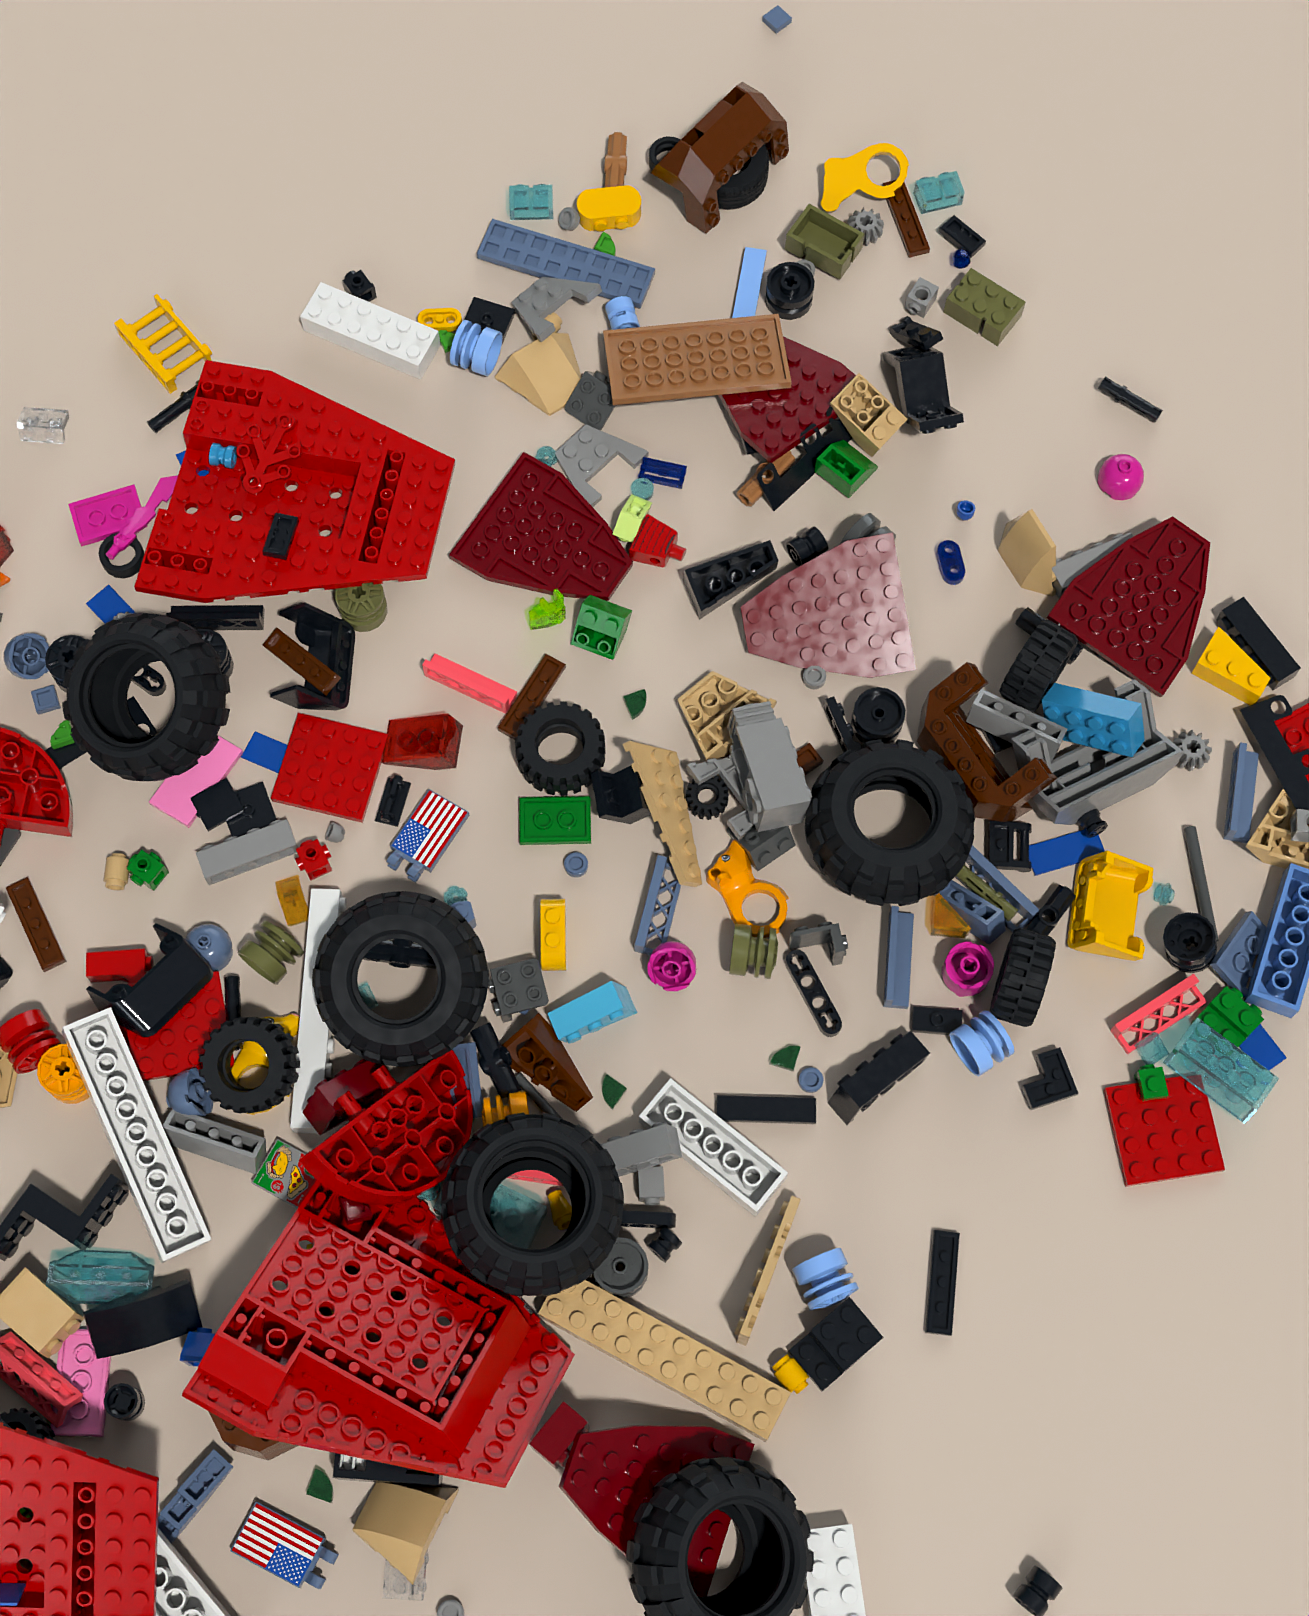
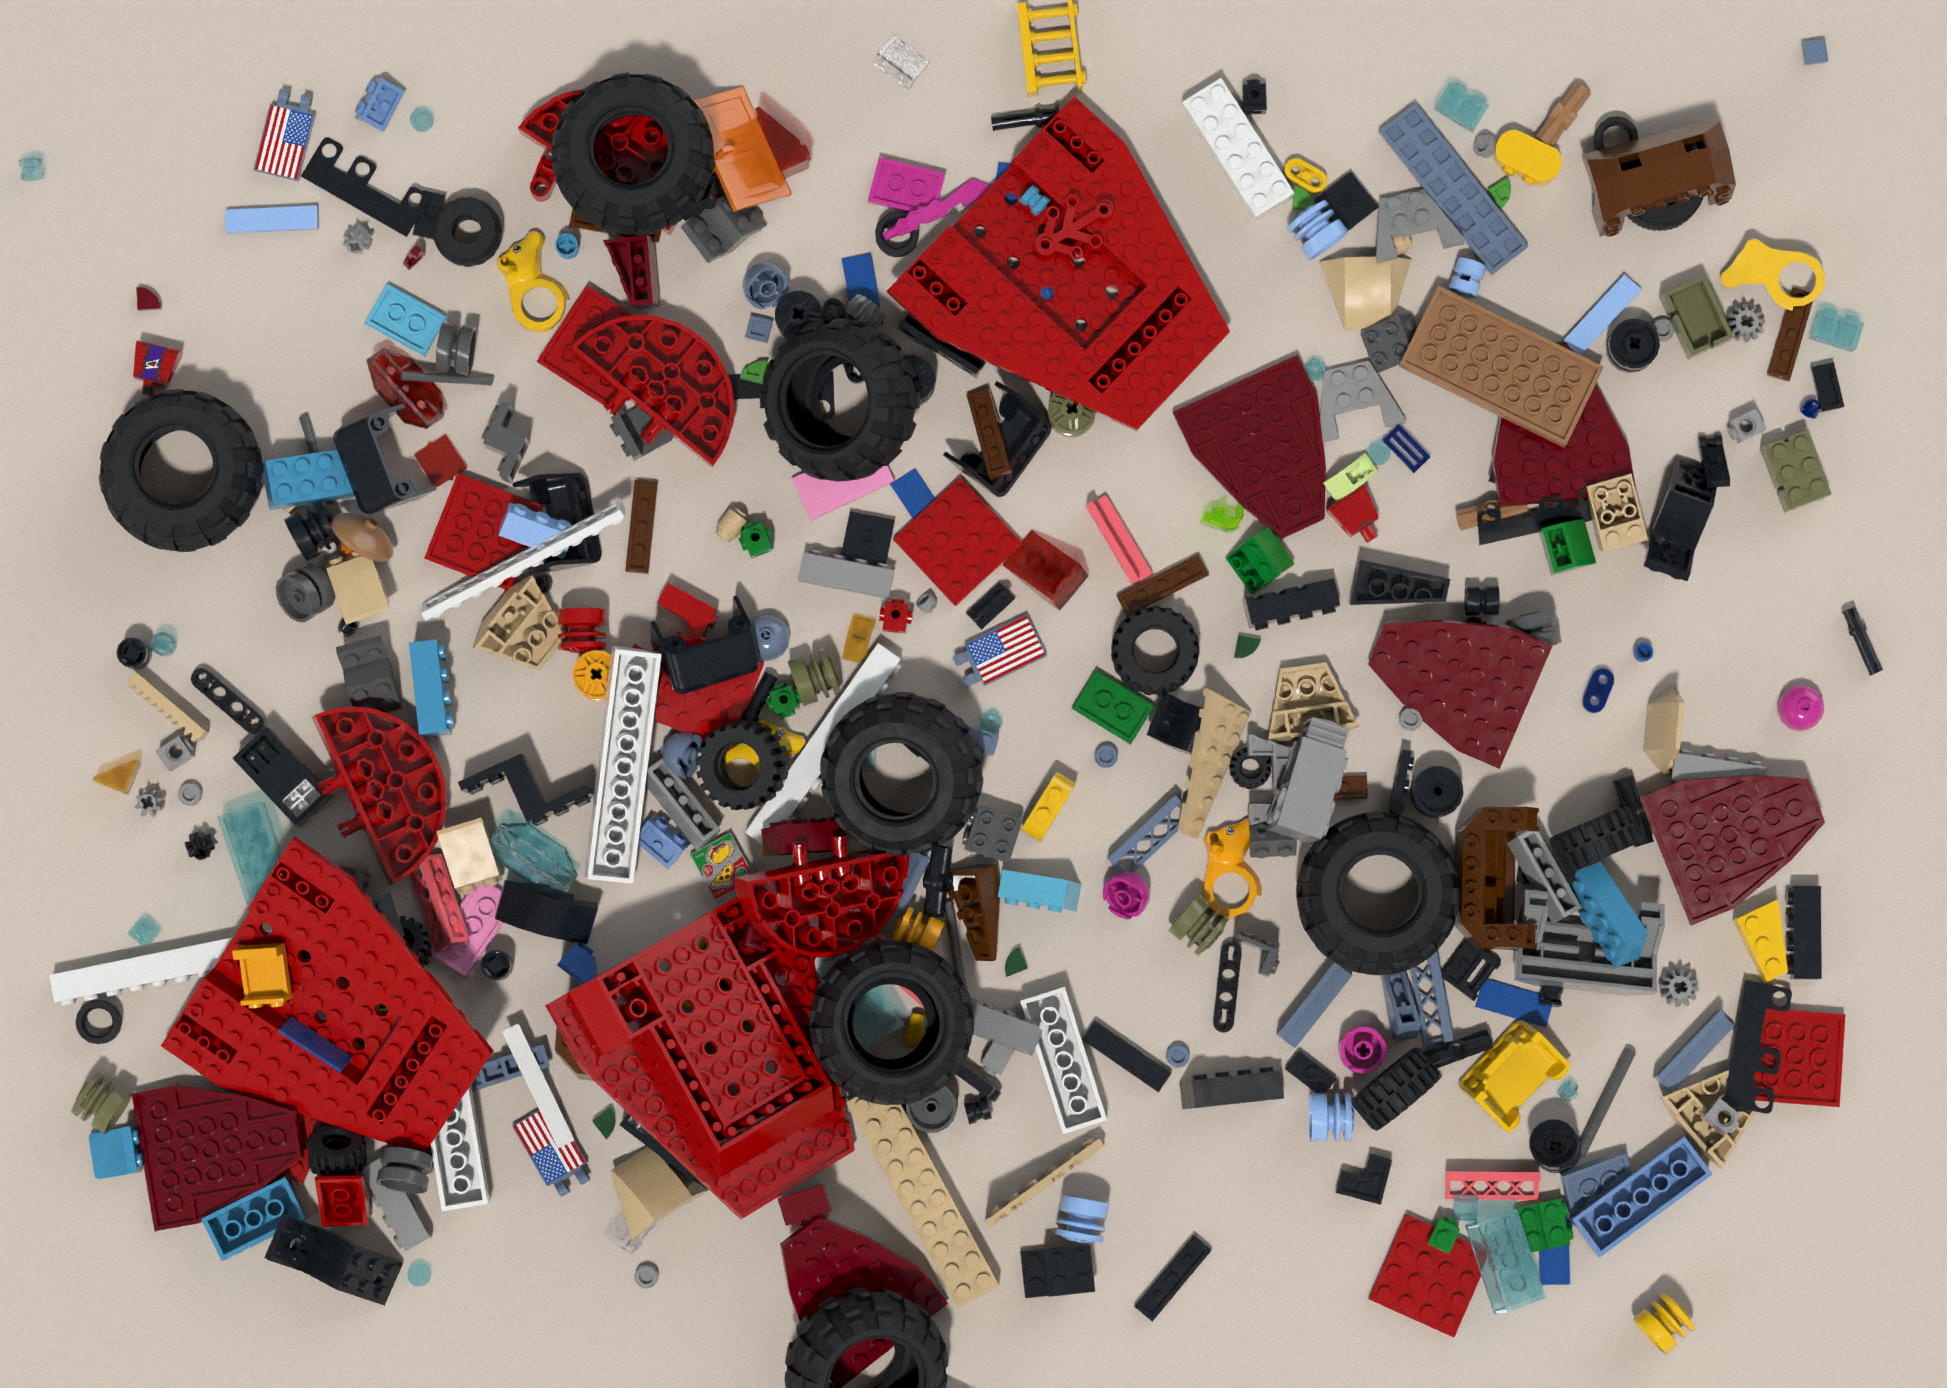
camera: 35 degrees right, 15 degrees up
black piece [190,778,245,832] -> none
black plate [263,513,299,560] -> none
clear green tile [770,1046,800,1071] -> none
yellow brick [772,1354,809,1394] -> none
clear yellow slope [931,893,971,939] -> none
olive pin [956,864,1019,922] -> none
none -> white sticker [502,1024,575,1148]
none -> medium blue bracket [638,814,691,869]
none -> green brick [767,683,802,718]
none -> black wedge [1243,578,1340,631]

